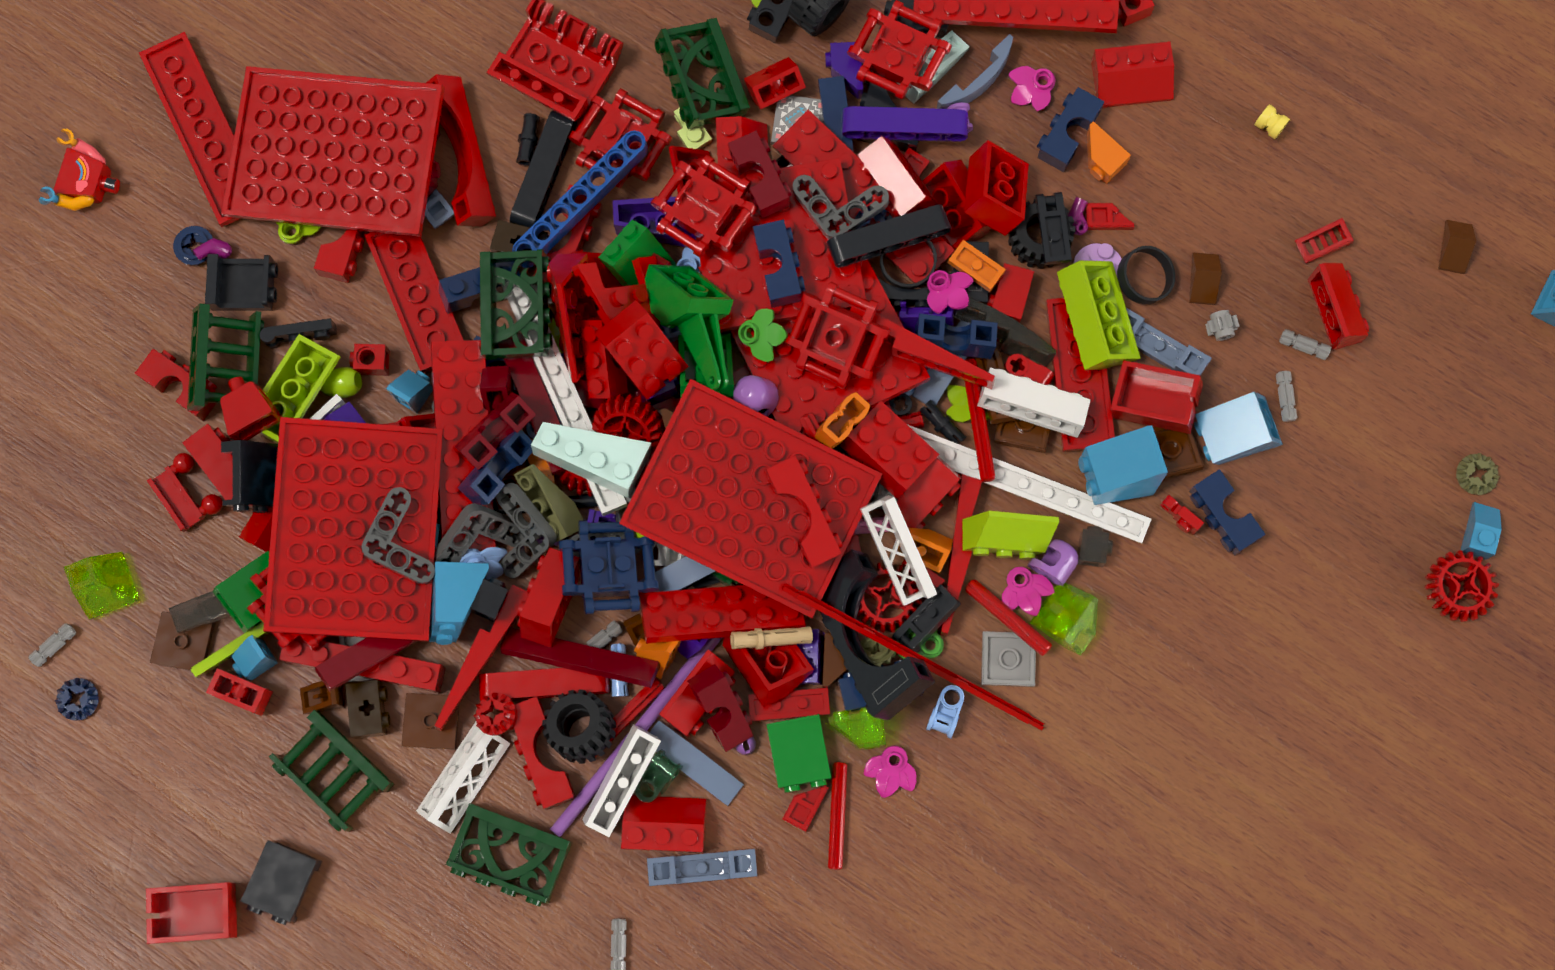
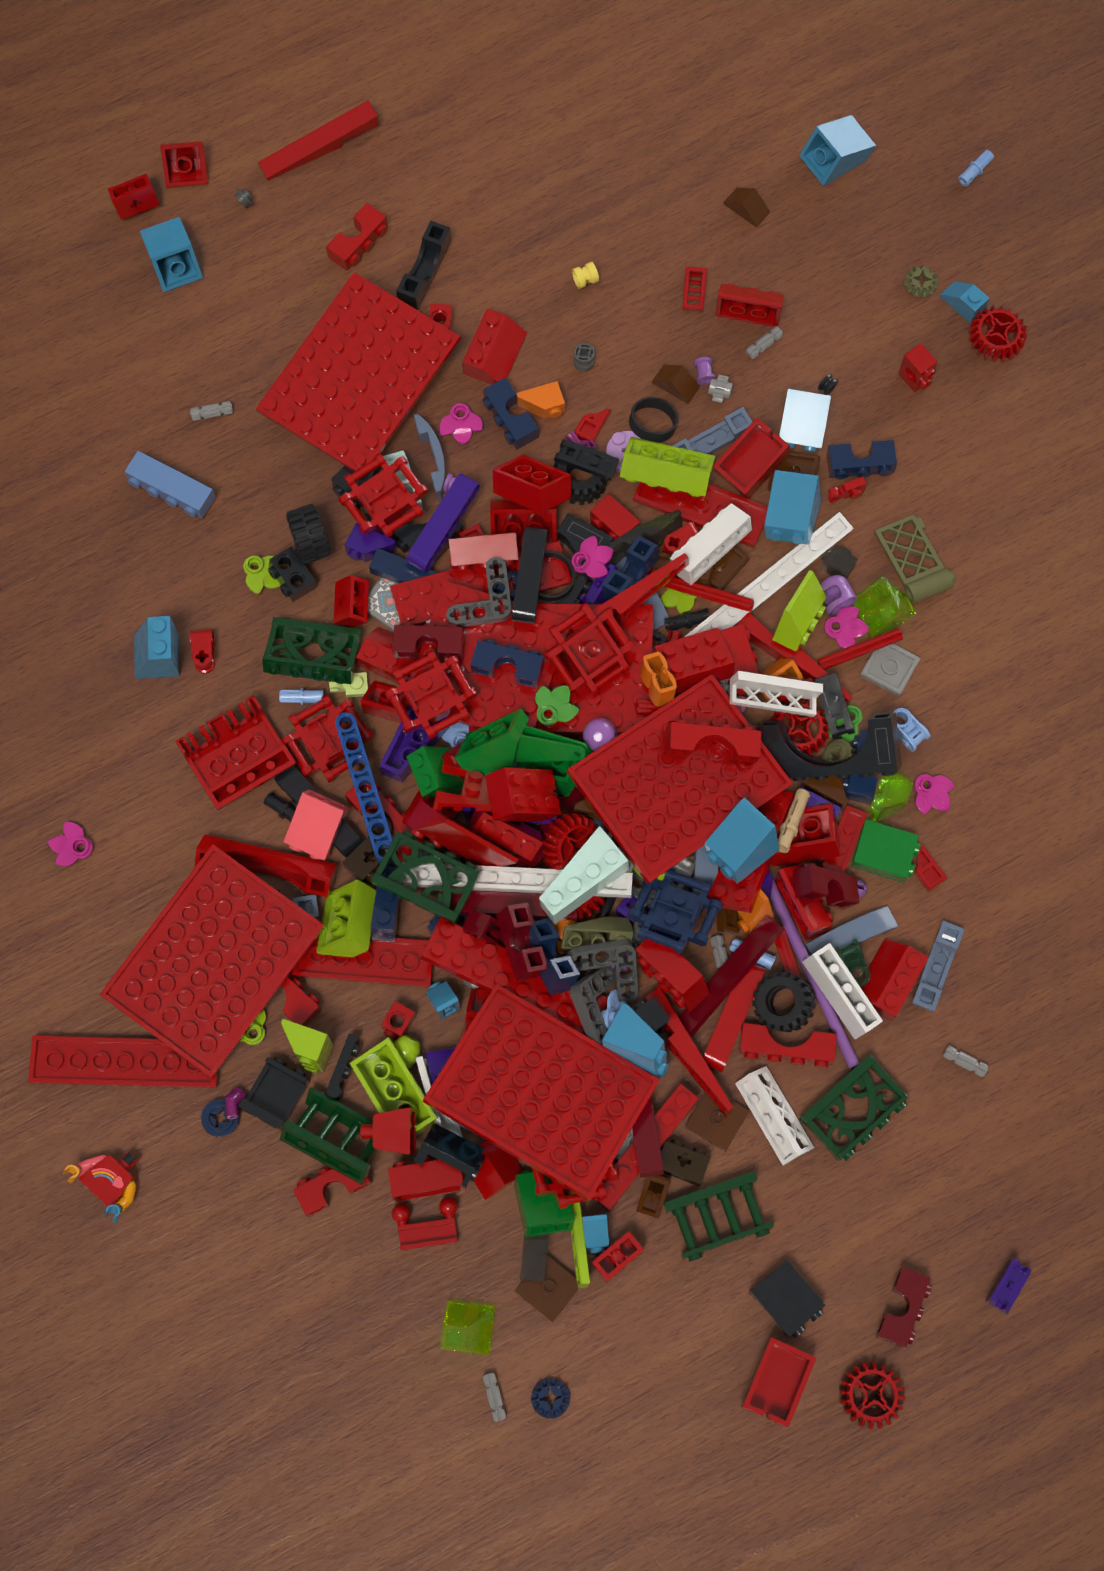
camera: 65 degrees left, 5 degrees down
dark grey beam [362,487,435,584] -> none
red gear [473,692,516,736] -> none
red piece [782,583,1045,731] -> none
red axle [828,762,847,870] -> none
orange plate [948,240,1006,292] -> none
light grey axle [1276,371,1297,422] -> none
none -> light blue axle [279,688,324,705]
none -> lime slope [281,1019,334,1074]
none -> coral panel [284,789,350,861]
none -> lime slope [317,879,376,957]
none -> dark grey wheel [574,343,595,372]
none -> medium lavender bush [693,357,716,385]
none -> dark azure slope [705,798,779,884]
none -> black bush [818,374,838,395]
none -> olive piece [874,514,956,605]
none -> red brick [899,343,938,393]

